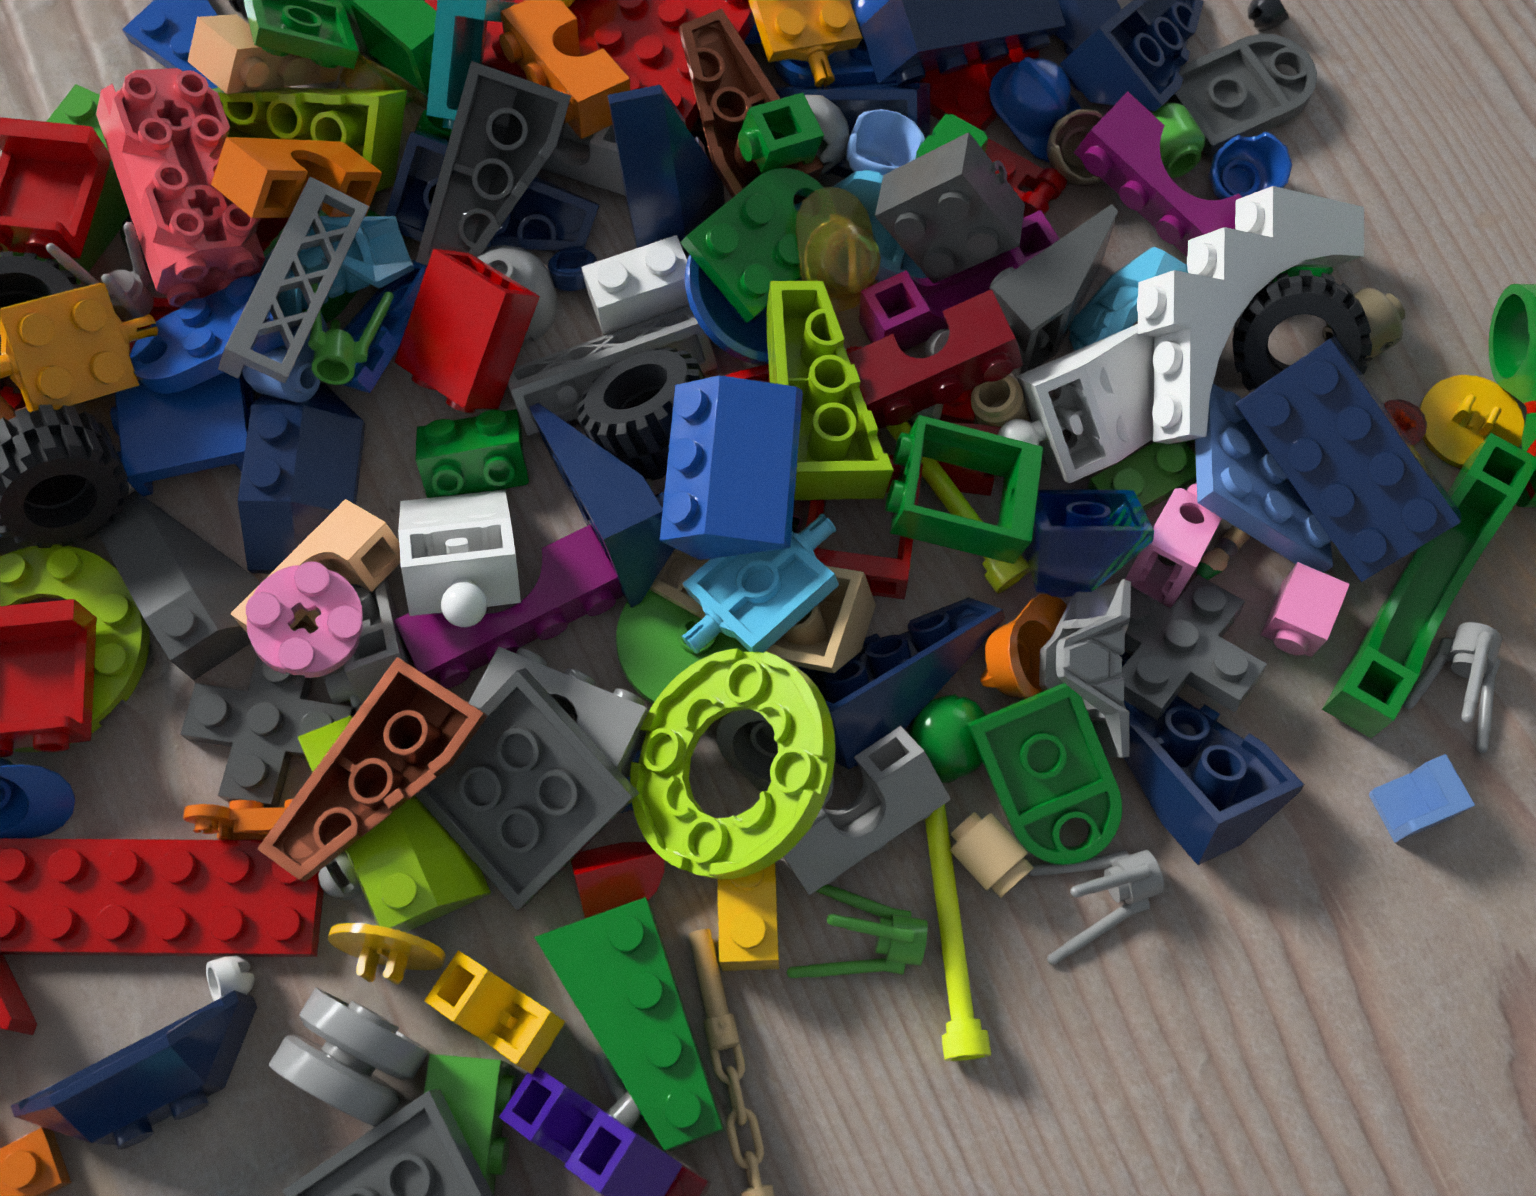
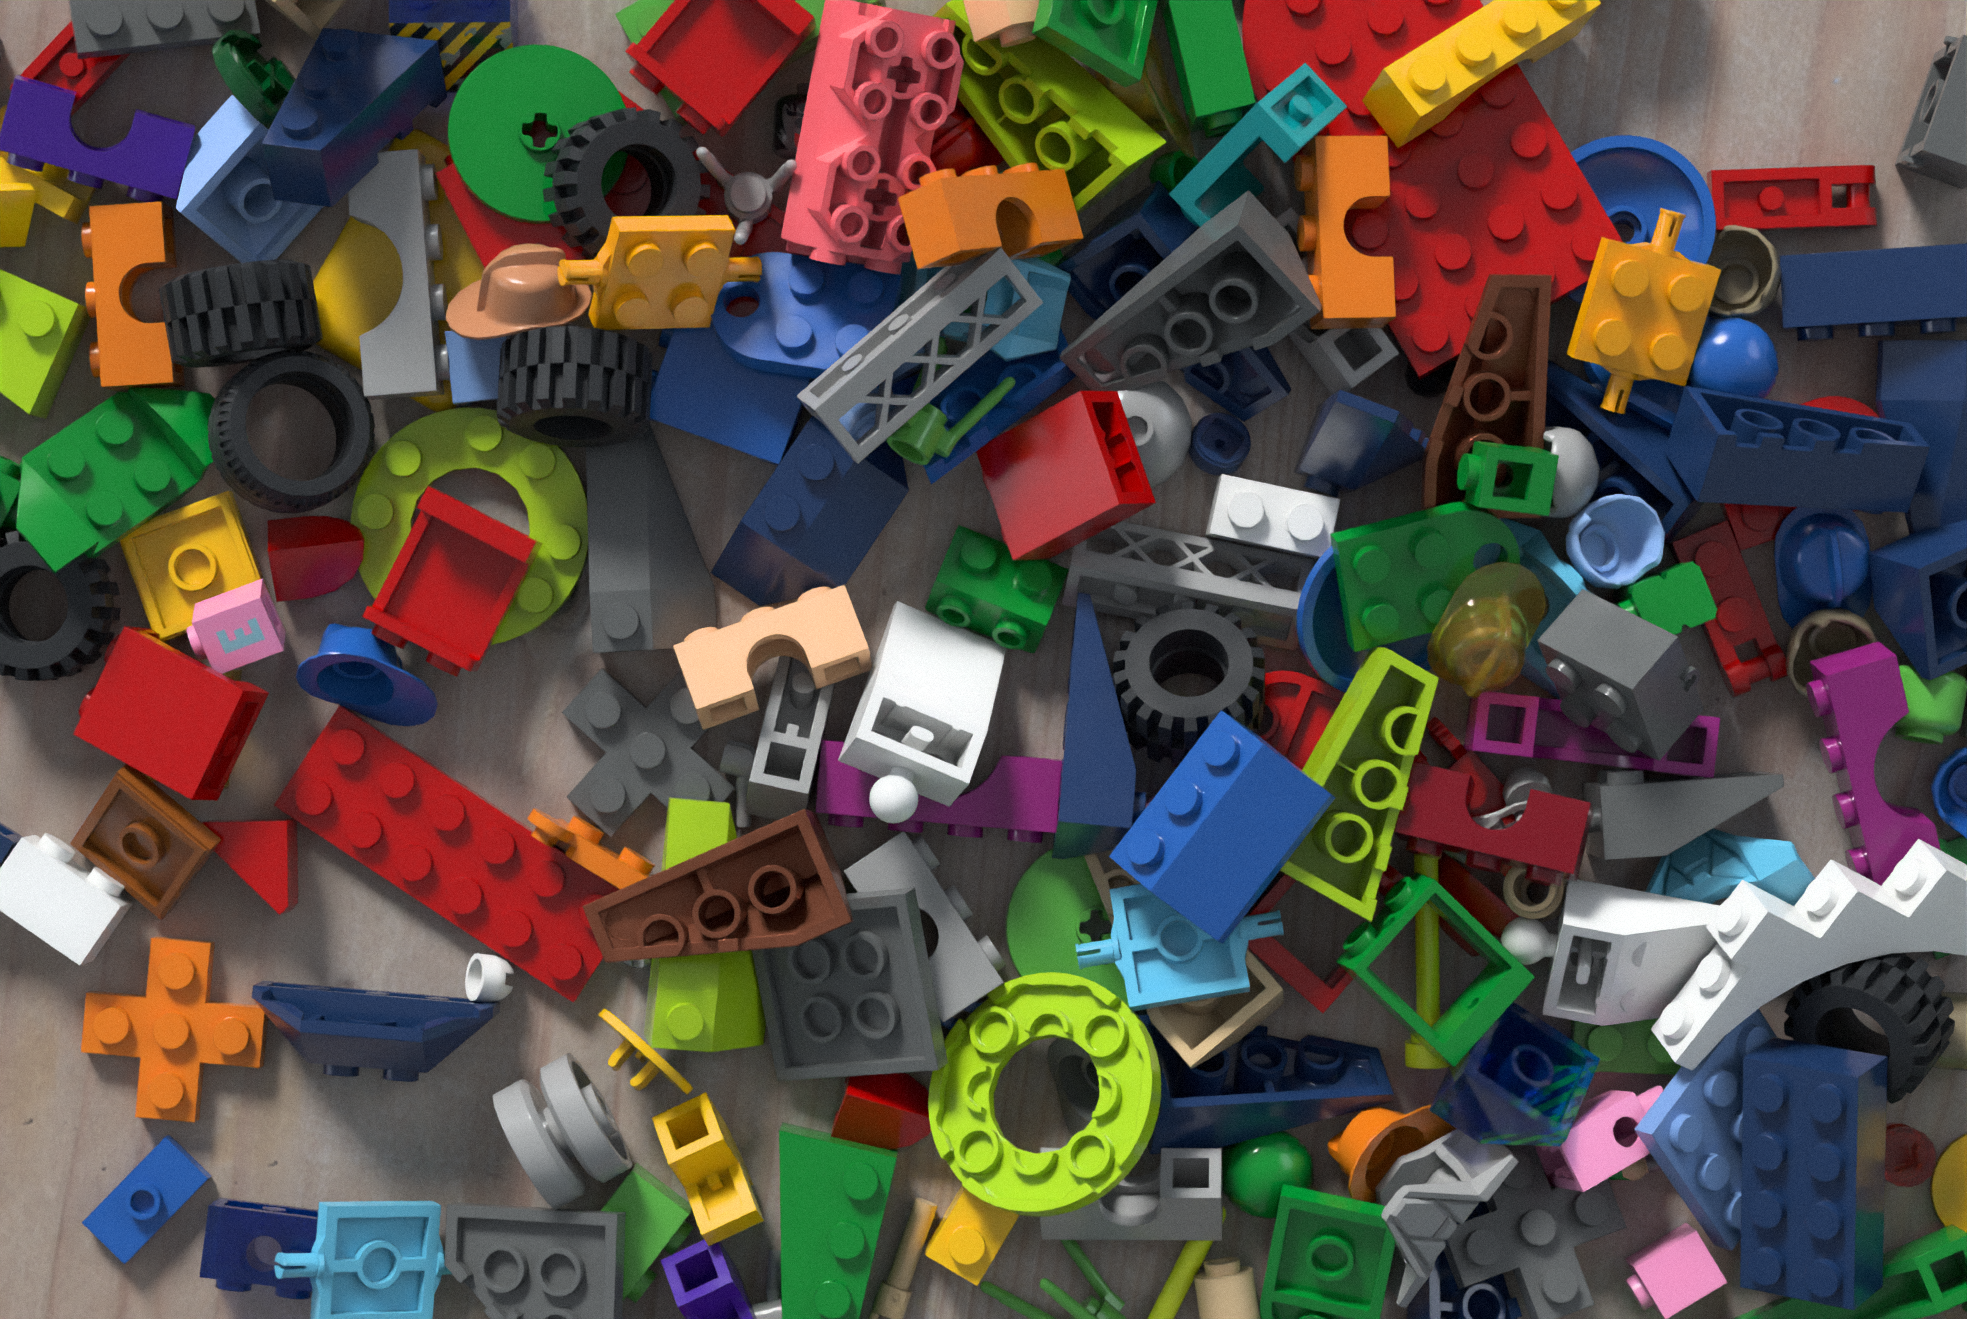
camera: 30 degrees right, 20 degrees up
bright pink plate [246,562,363,678] -> none

